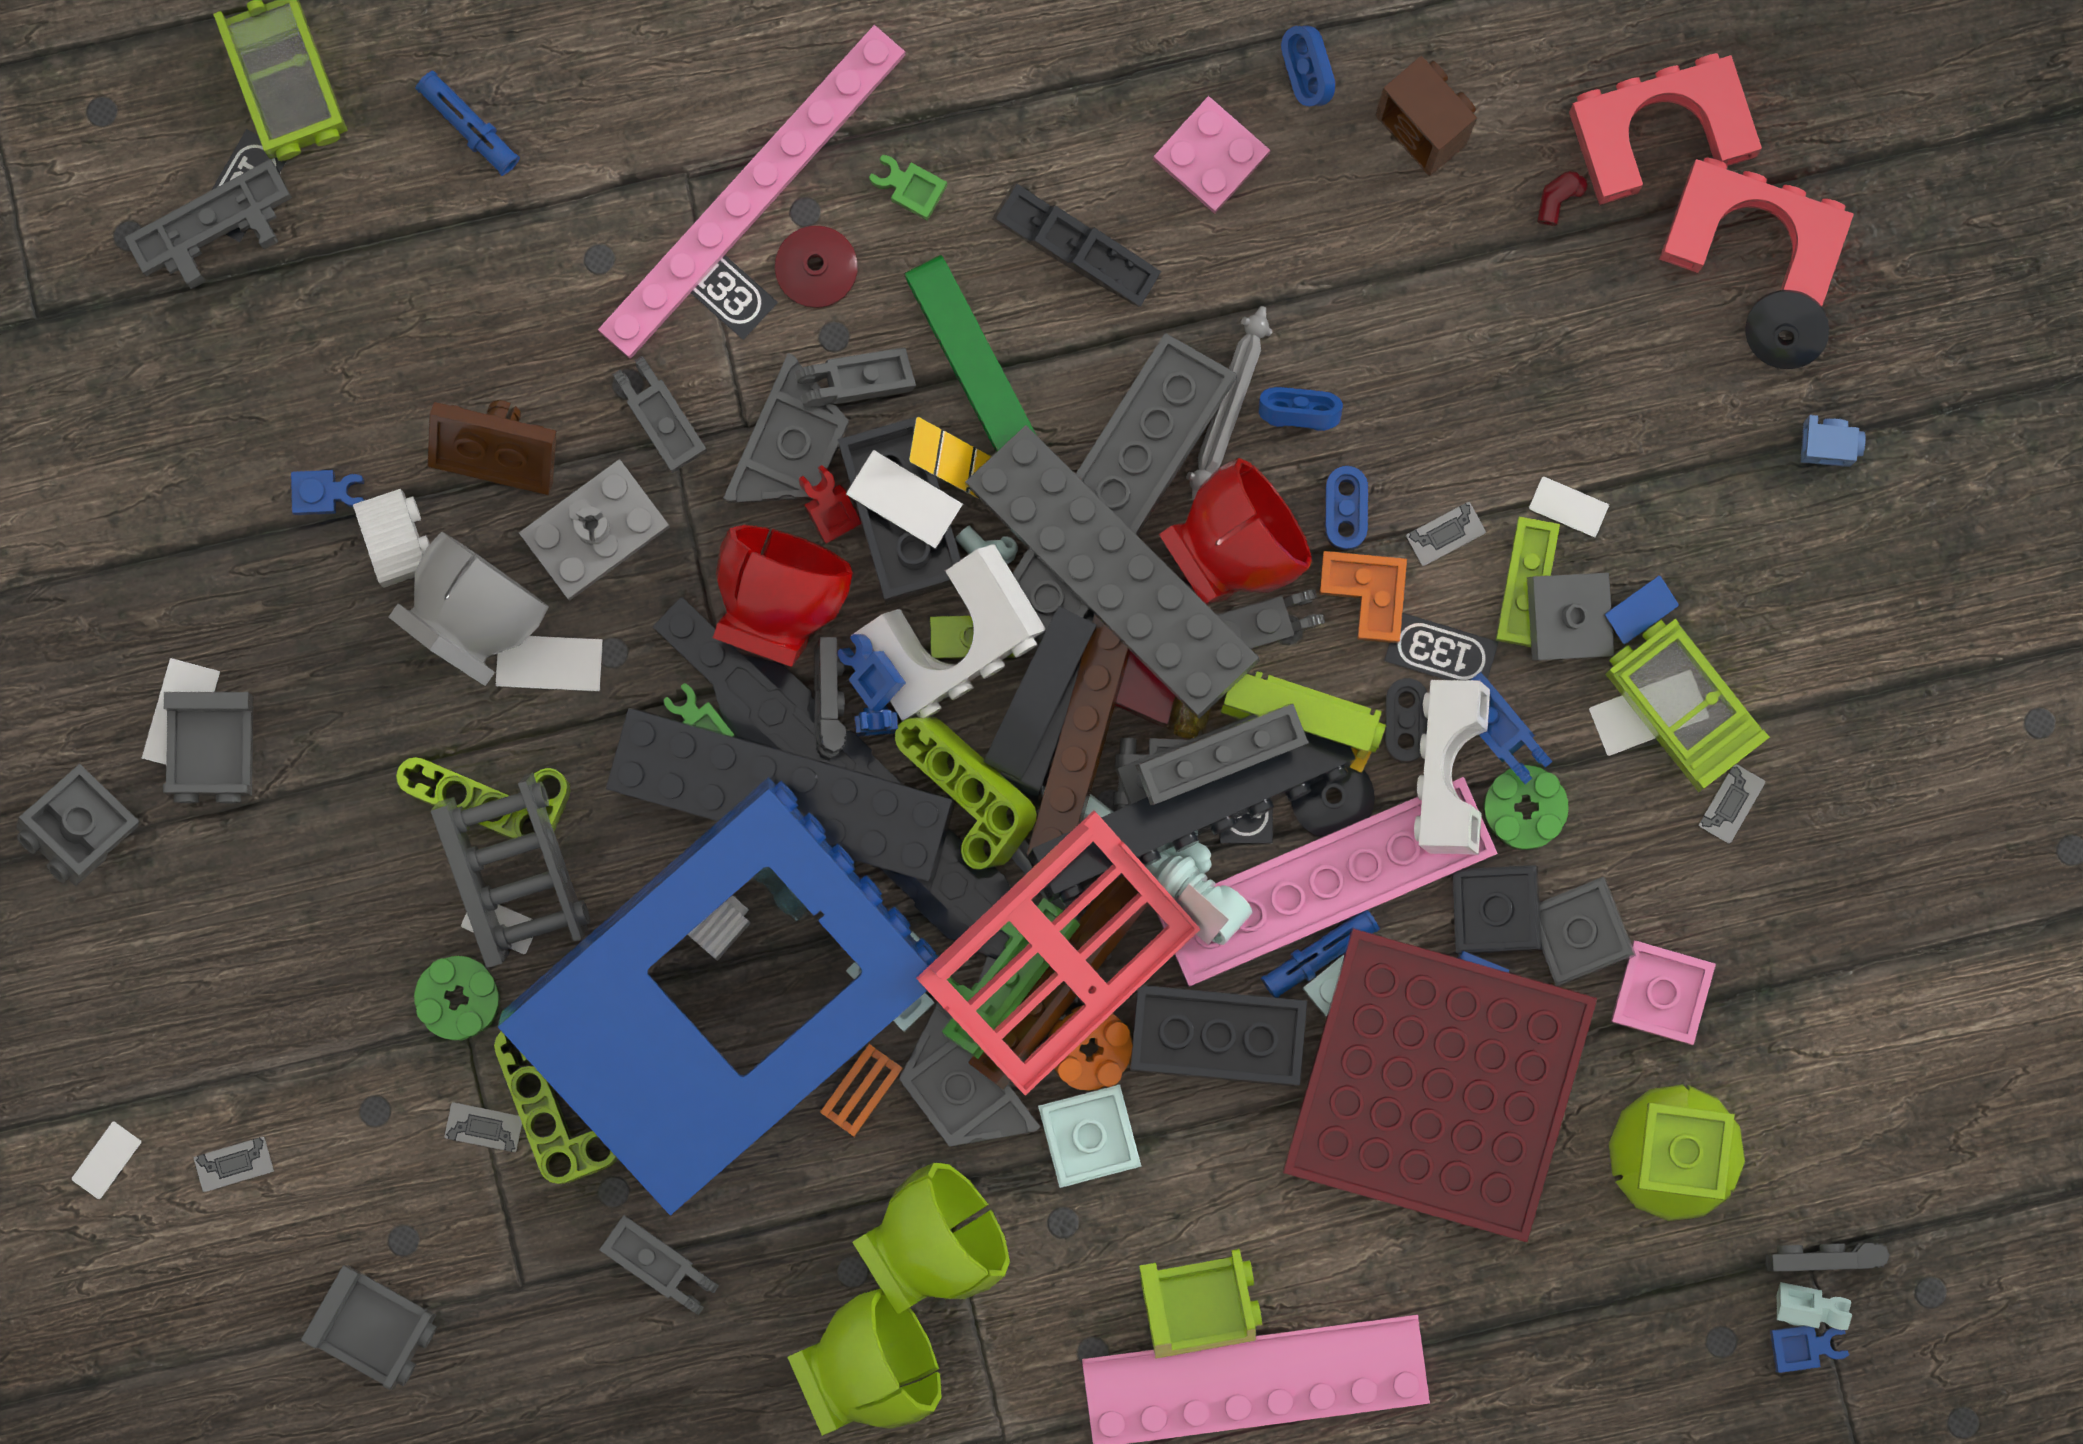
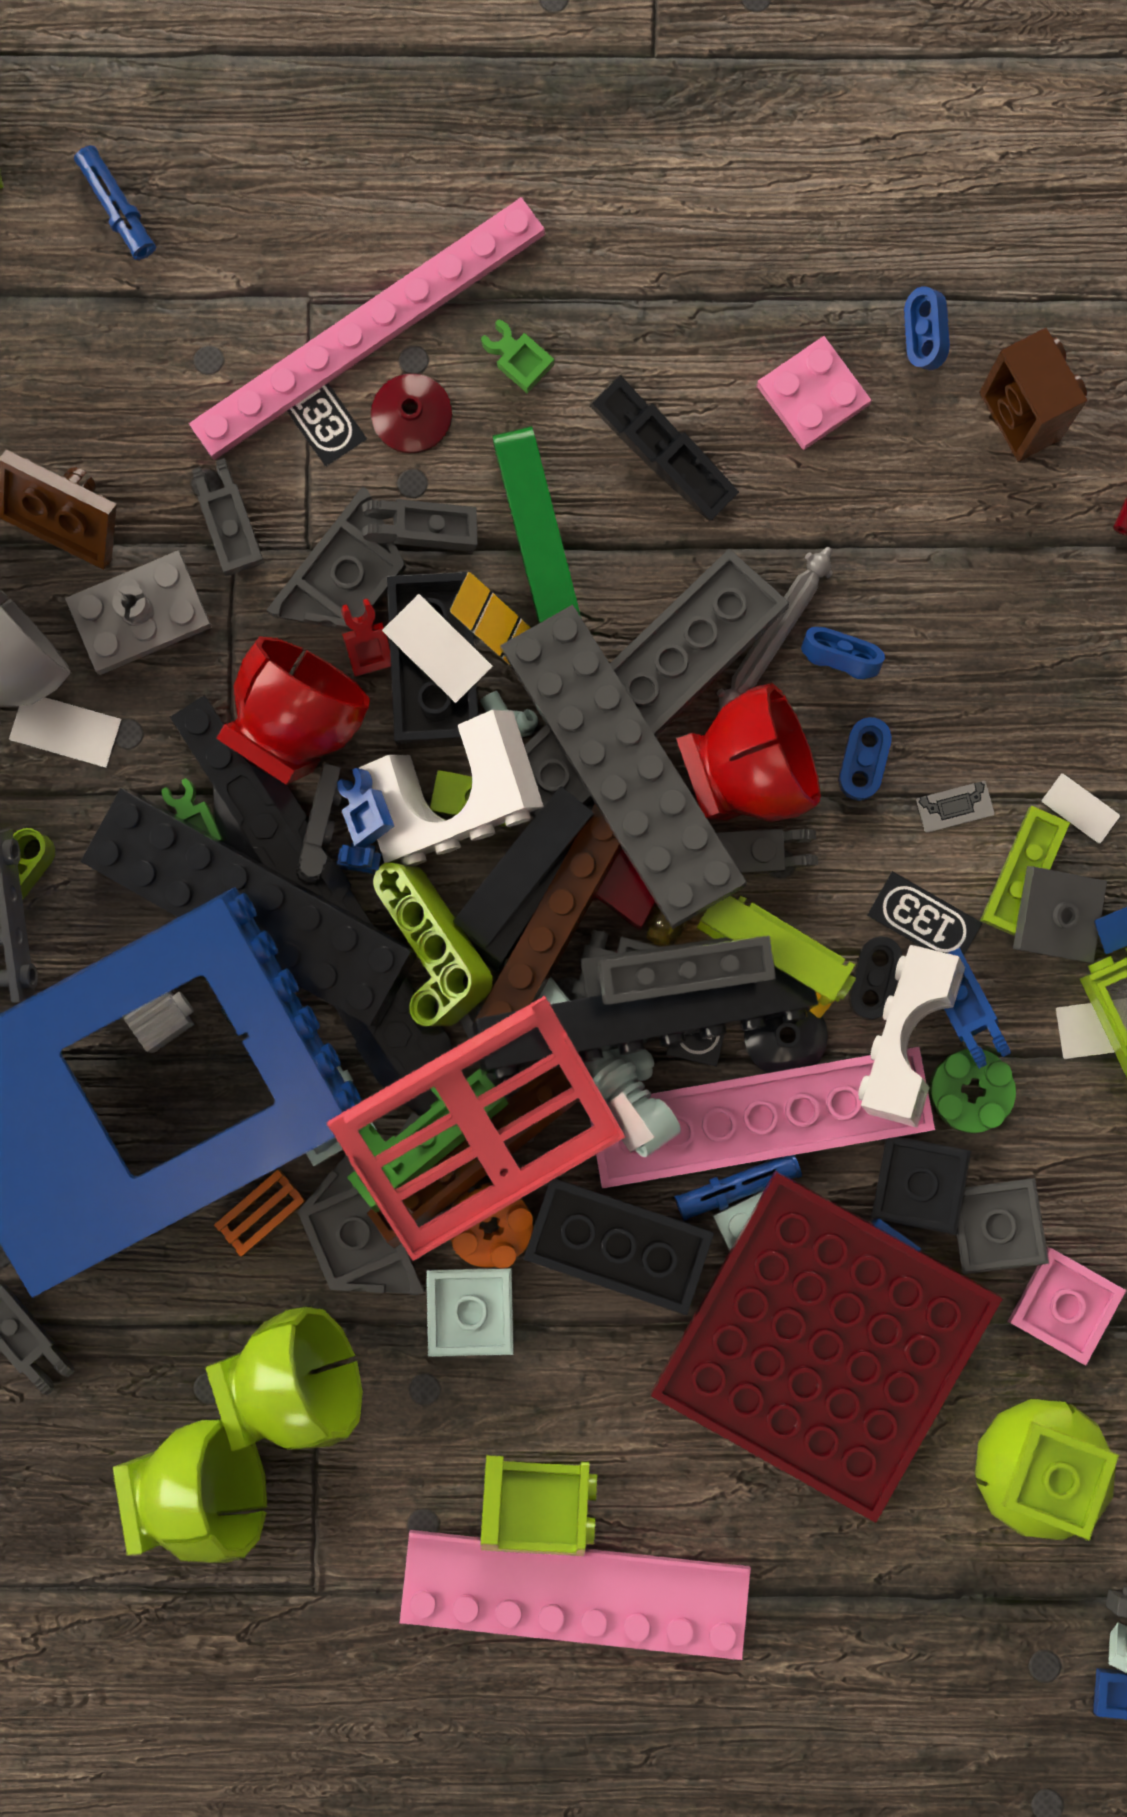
camera: 20 degrees right, 0 degrees up
orange plate [1319,551,1407,643] -> none

